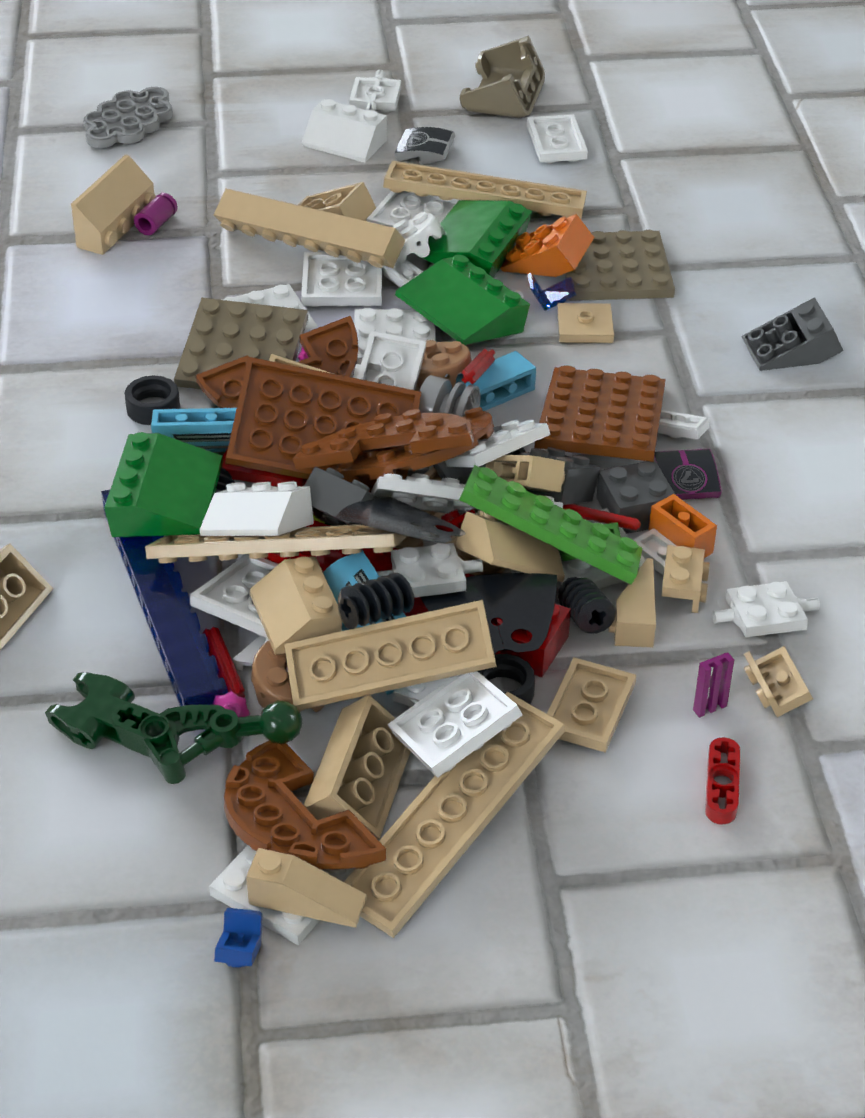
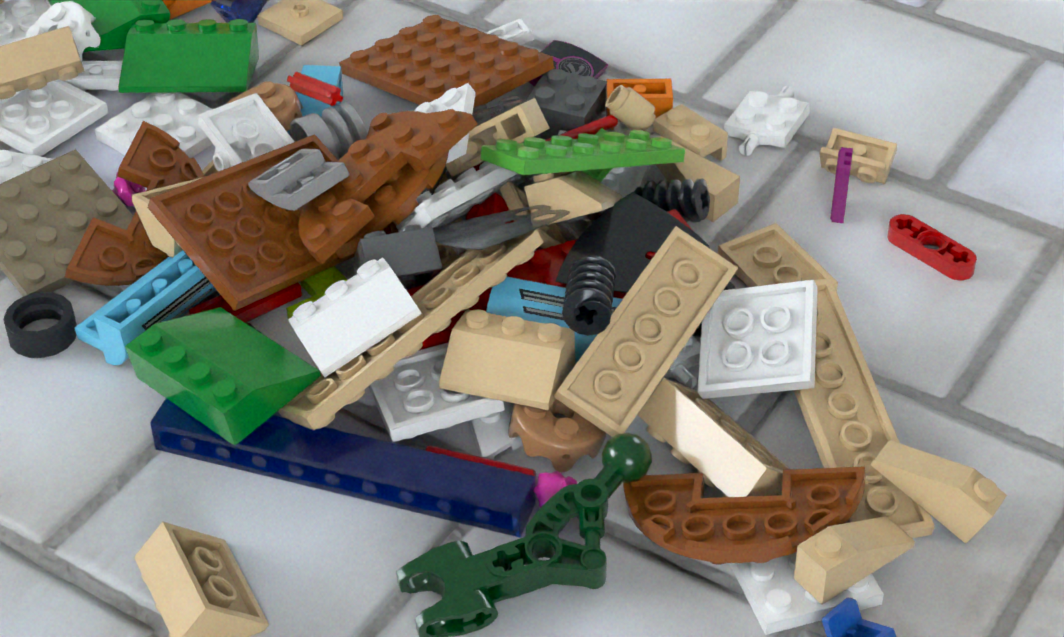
camera: 50 degrees left, 0 degrees up
white plate [377,543,483,597] -> none
none -> light grey slope [248,149,350,211]
none -> tan brick [606,85,656,131]
none -> tan slope [870,440,1007,544]

